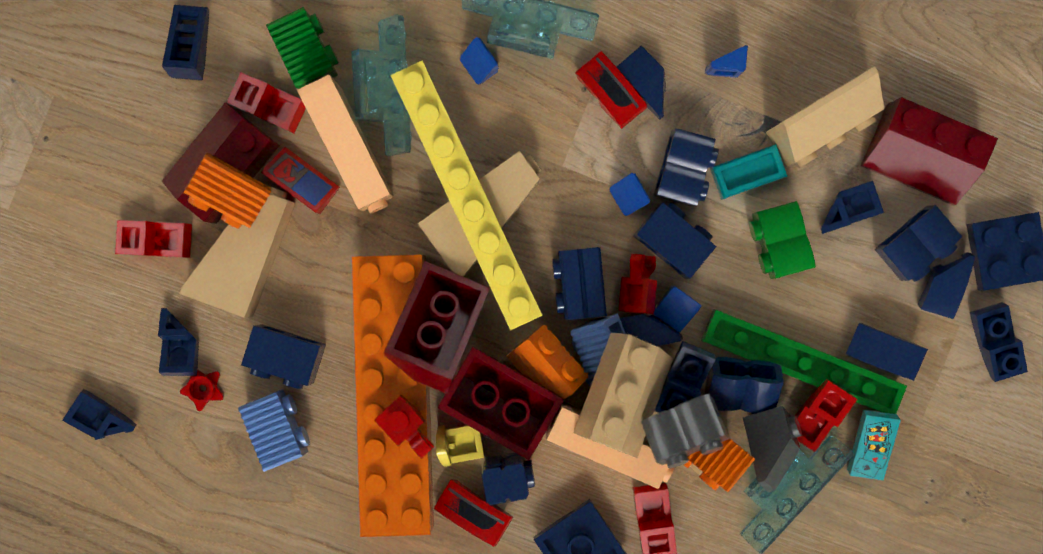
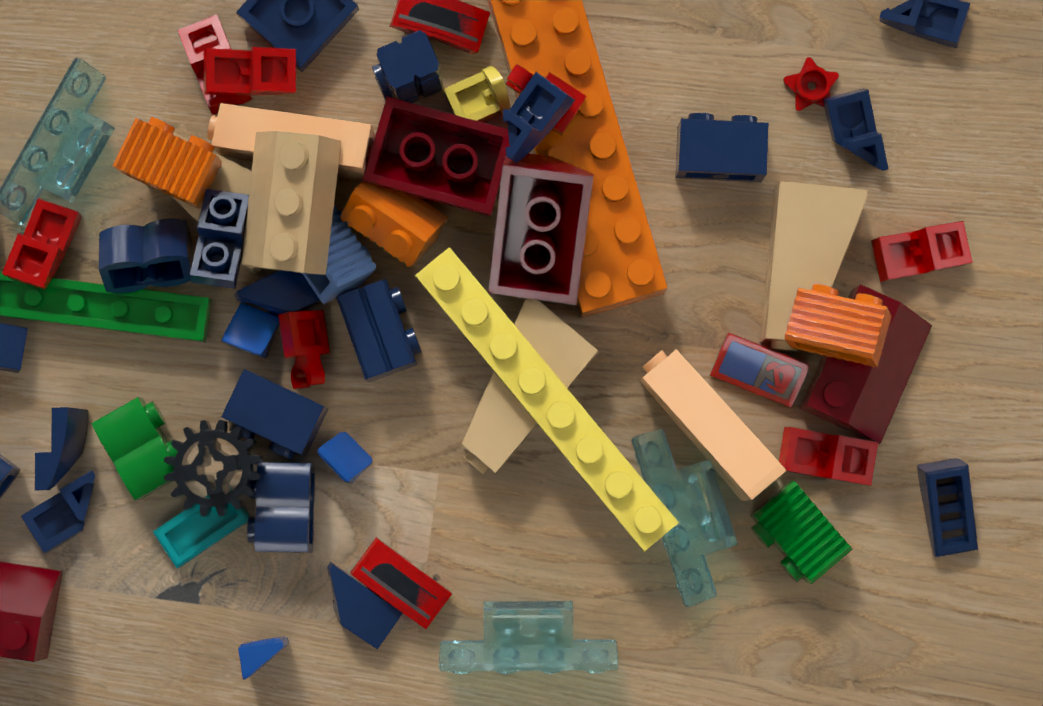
camera: 170 degrees right, 5 degrees down
medium blue brick [238,389,310,472] -> none
blue slope [460,37,499,85] -> none
dark grey brick [641,394,730,468] -> none
dark grey slope [743,406,802,493] -> none
tan slope [766,66,884,167] -> none
none -> dark blue slope [35,407,88,491]
none -> black gear [164,420,263,517]
none -> red slope [203,47,296,96]
none -> dark blue slope [503,72,575,163]

